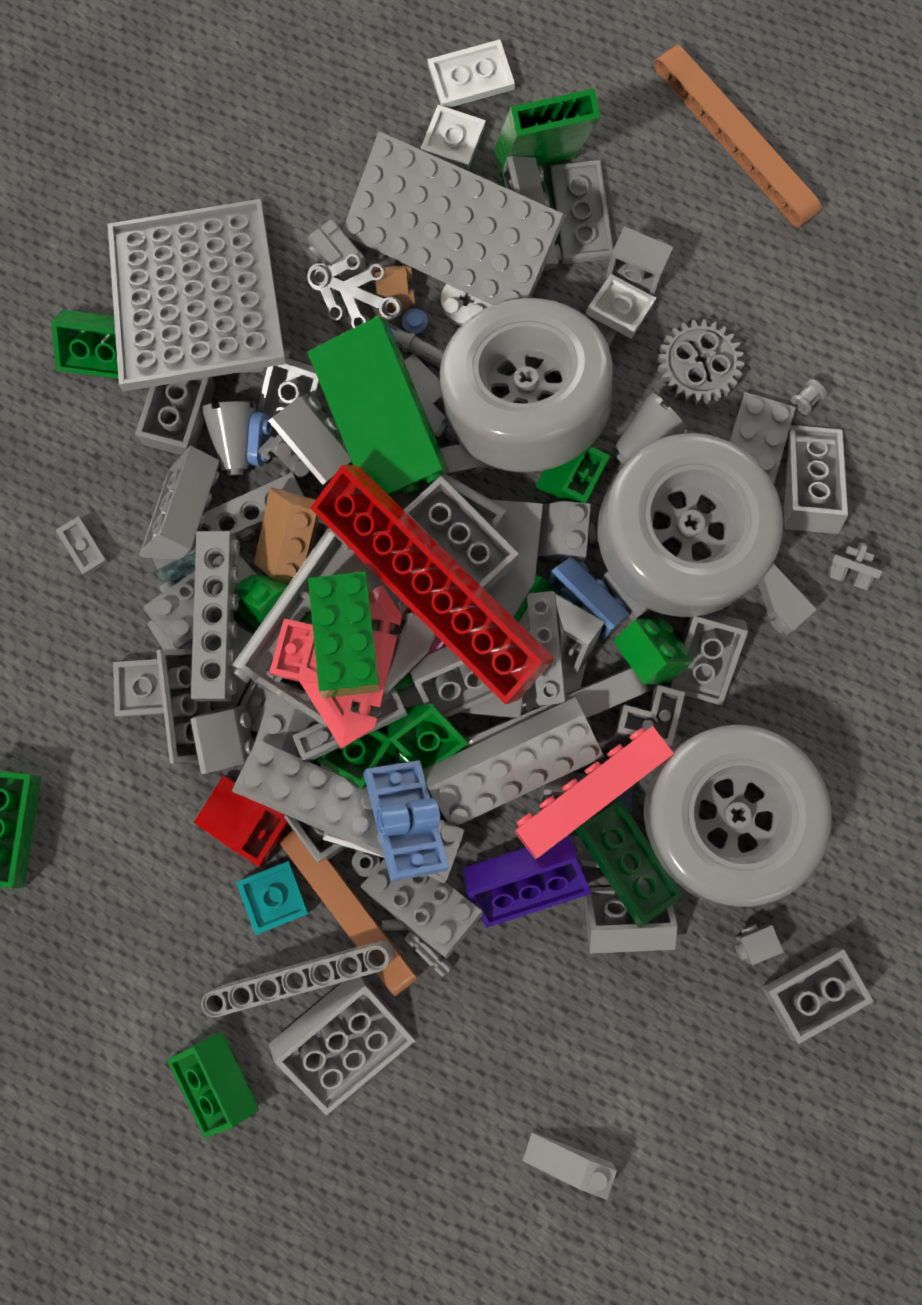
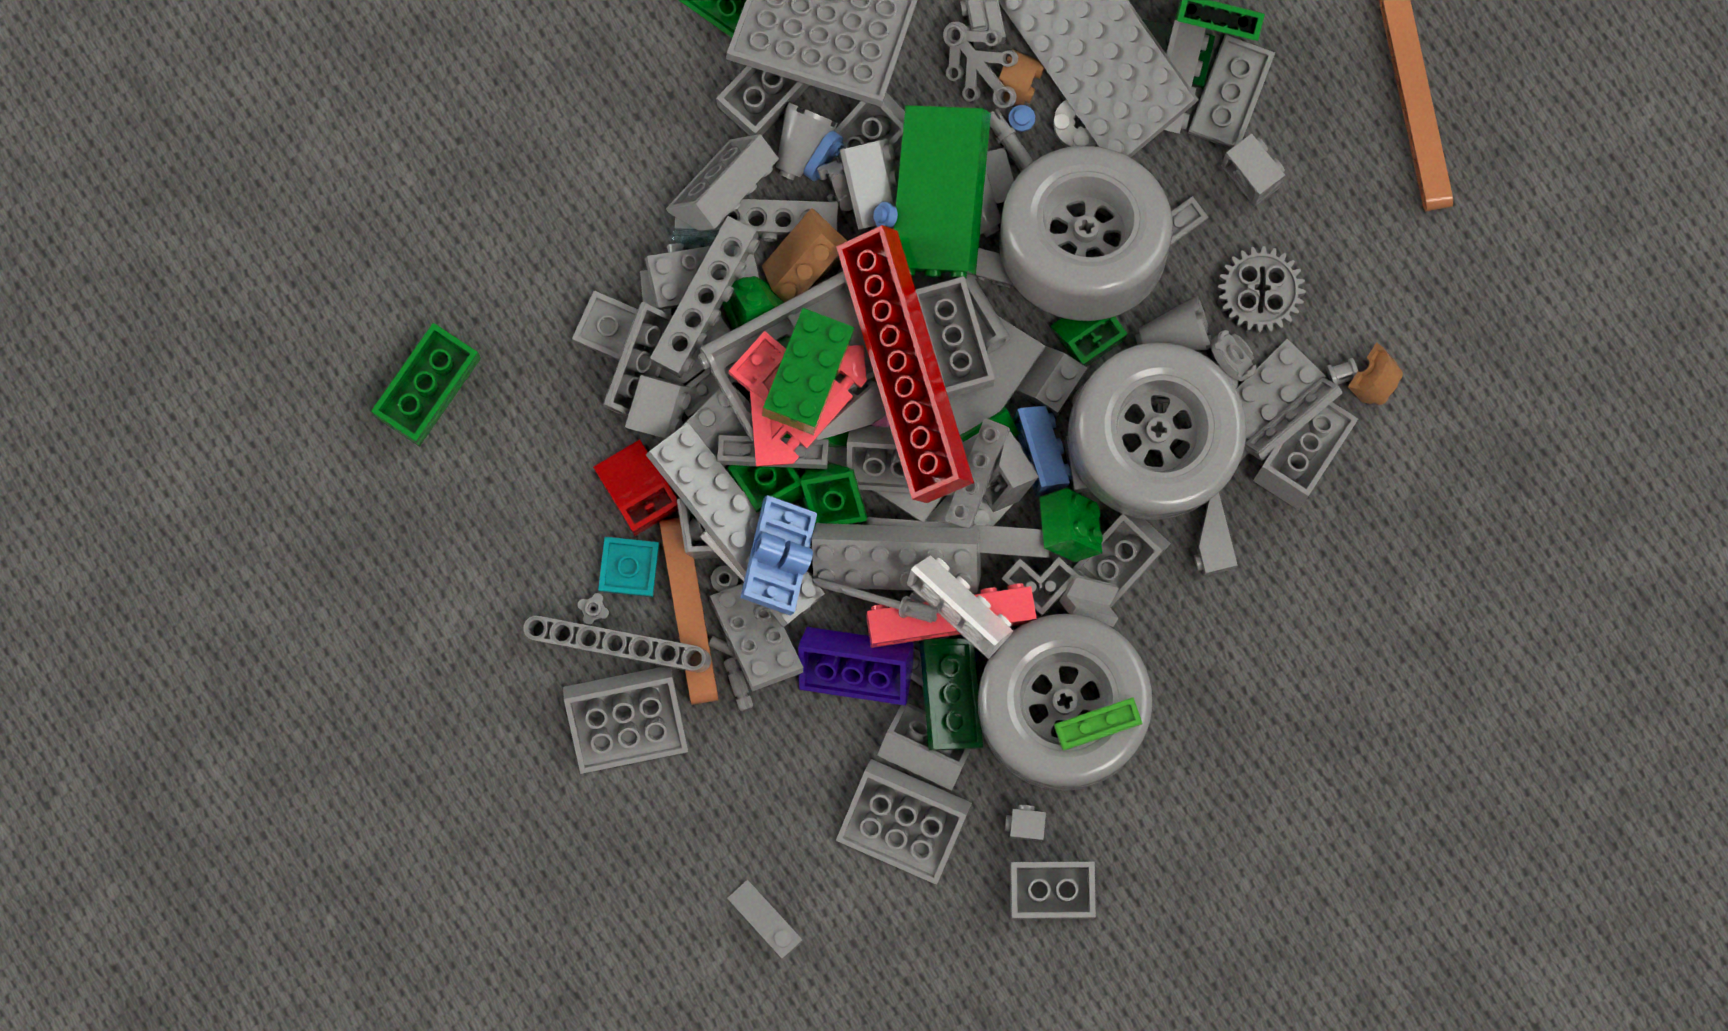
camera: 25 degrees right, 0 degrees up
light grey plate [56,516,109,577] -> none
green slope [167,1031,259,1139] -> none
white plate [586,274,656,339] -> none
light grey hips [828,542,882,590] -> none
none -> light grey plate [578,593,609,625]
none -> light grey piece [812,578,938,623]
none -> light grey slope [836,759,972,885]
none -> medium blue plate [873,202,898,227]
none -> white slope [907,555,1013,659]
none -> bright green tile [1054,697,1143,751]
none -> light grey panel [1060,575,1119,627]
none -> light grey tile [1211,330,1256,381]
none -> light grey tile [1245,377,1342,461]
none -> medium nougat cylinder [1348,342,1403,405]

